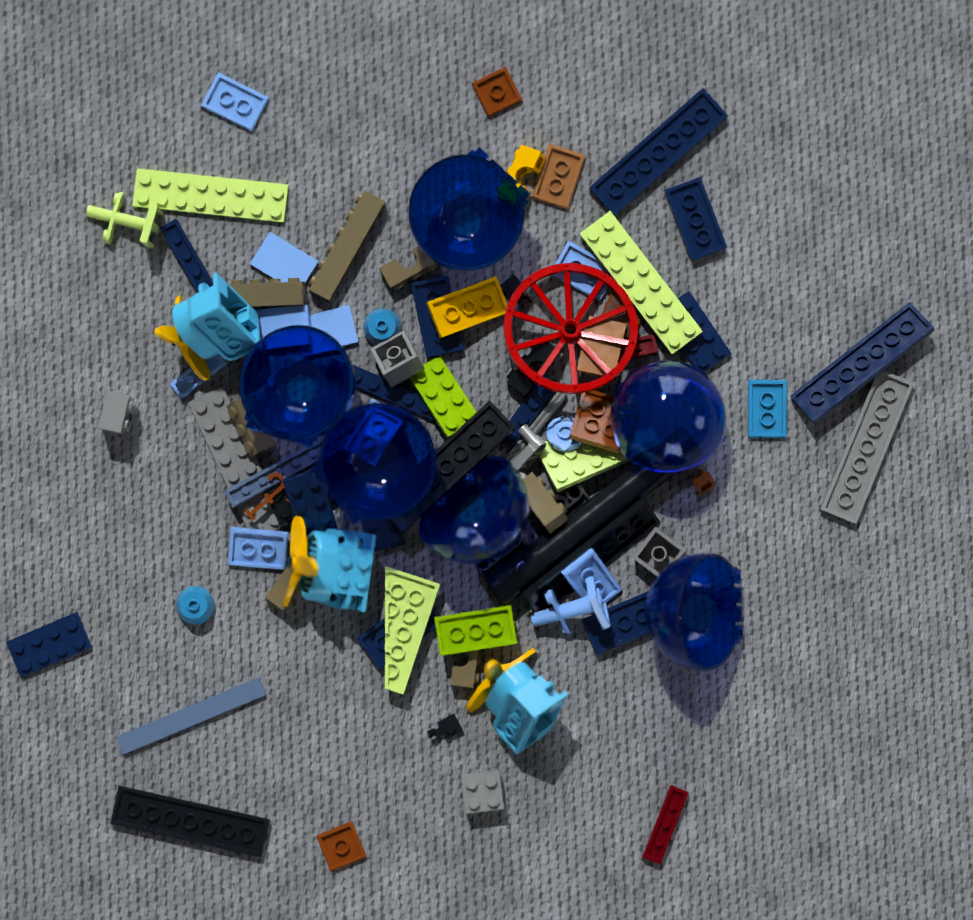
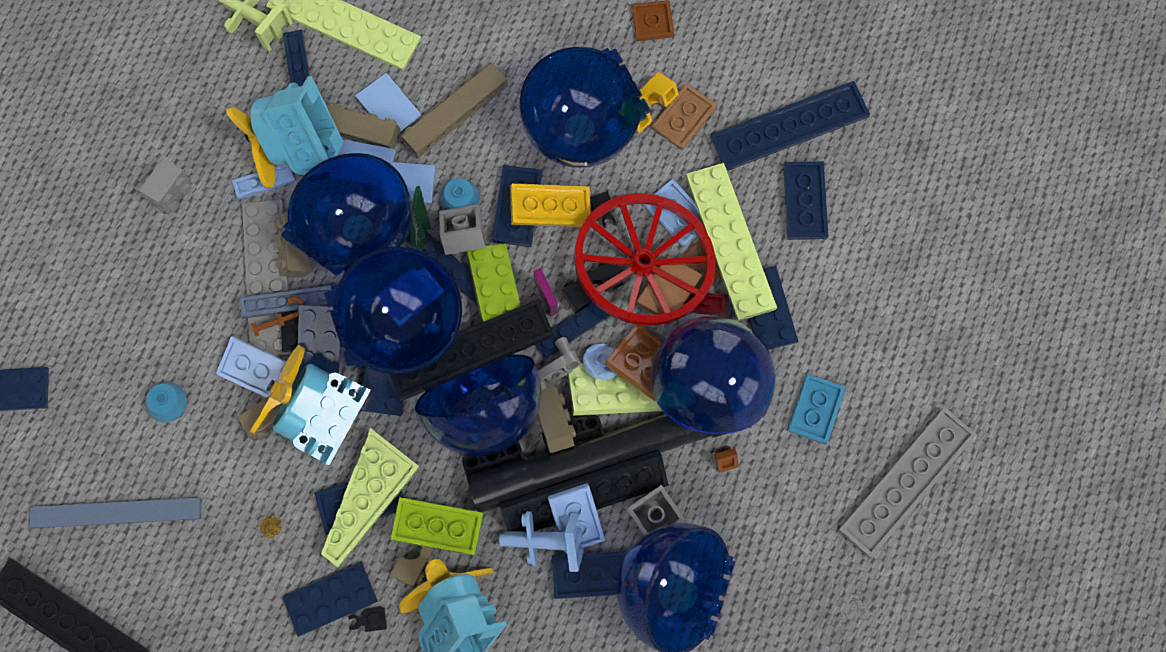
camera: 15 degrees right, 10 degrees down
dark tan arch [379,240,441,290] -> none
light grey axle [490,392,567,484] -> none
dark blue plate [790,302,935,425] -> none
none -> clear yellow plate [260,517,281,538]
none -> dark blue plate [283,562,378,637]
none -> clear green slope [410,186,431,269]
none -> magenta tile [533,268,558,316]

